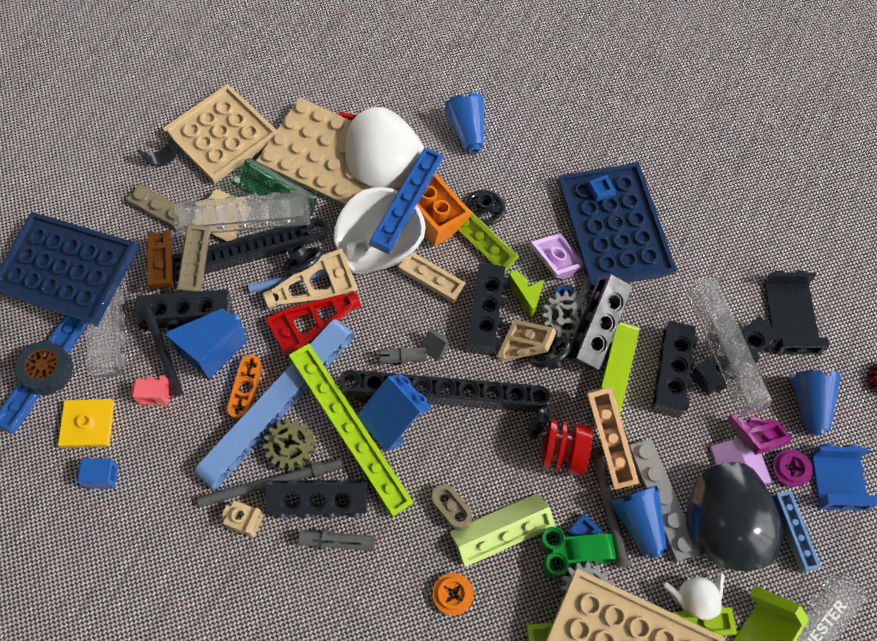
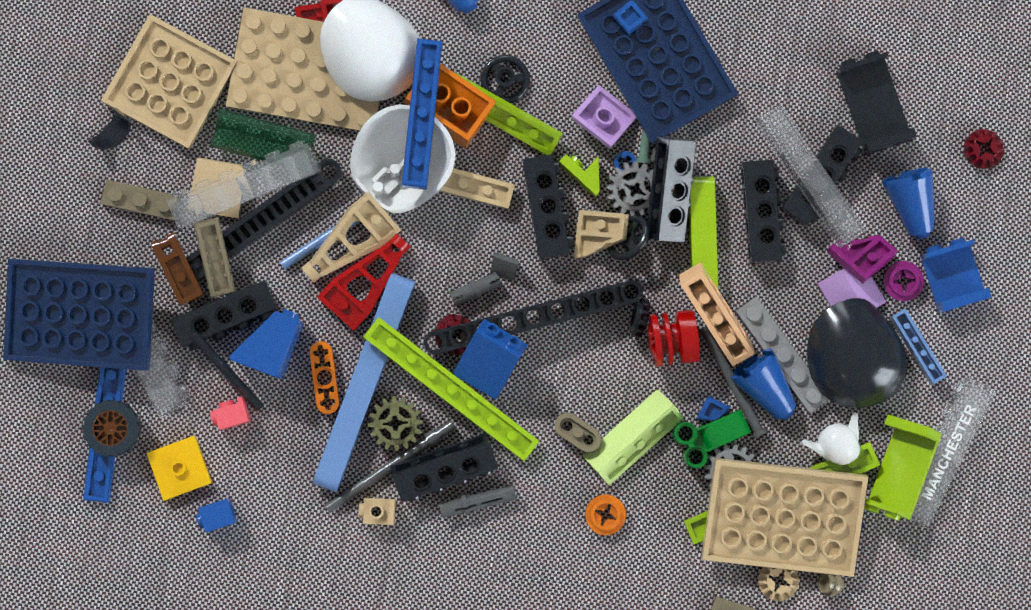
camera: 20 degrees left, 20 degrees up
black piece [283,244,323,275] -> none

